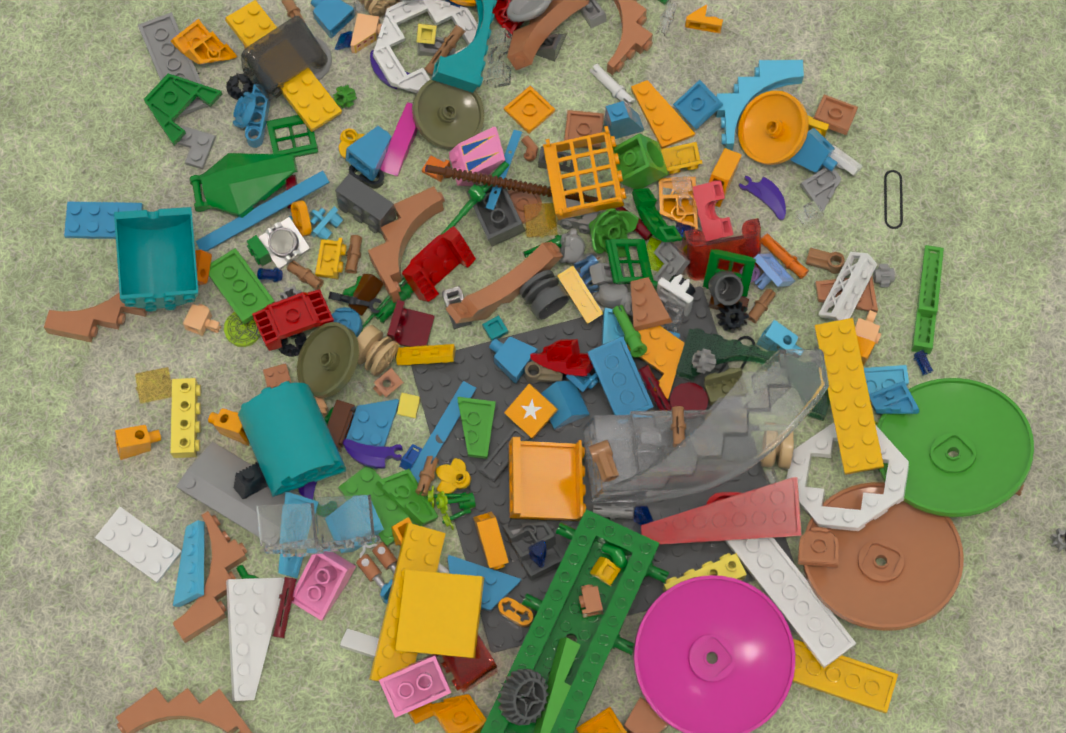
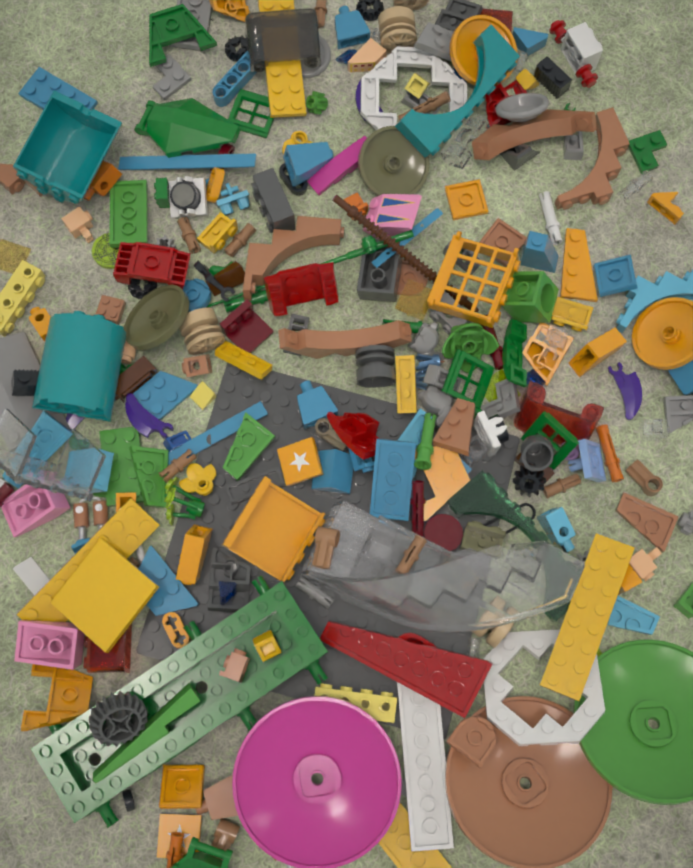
camera: 30 degrees right, 5 degrees up
dark azure tile [233,92,256,128] -> none
clear blue pin [257,267,283,283] -> none
teal plate [482,315,508,342] -> none
nougat arm [521,135,538,162] -> none
green arm [602,543,628,568] -> none
clear blue slope [634,506,654,525] -> none
light grey gear [692,348,716,374] -> none
coral arch [693,180,733,242] -> none
white fence [818,252,877,321] -> none
dark azure wing [869,381,919,414] -> none
clear blue pin [913,350,934,376] -> none

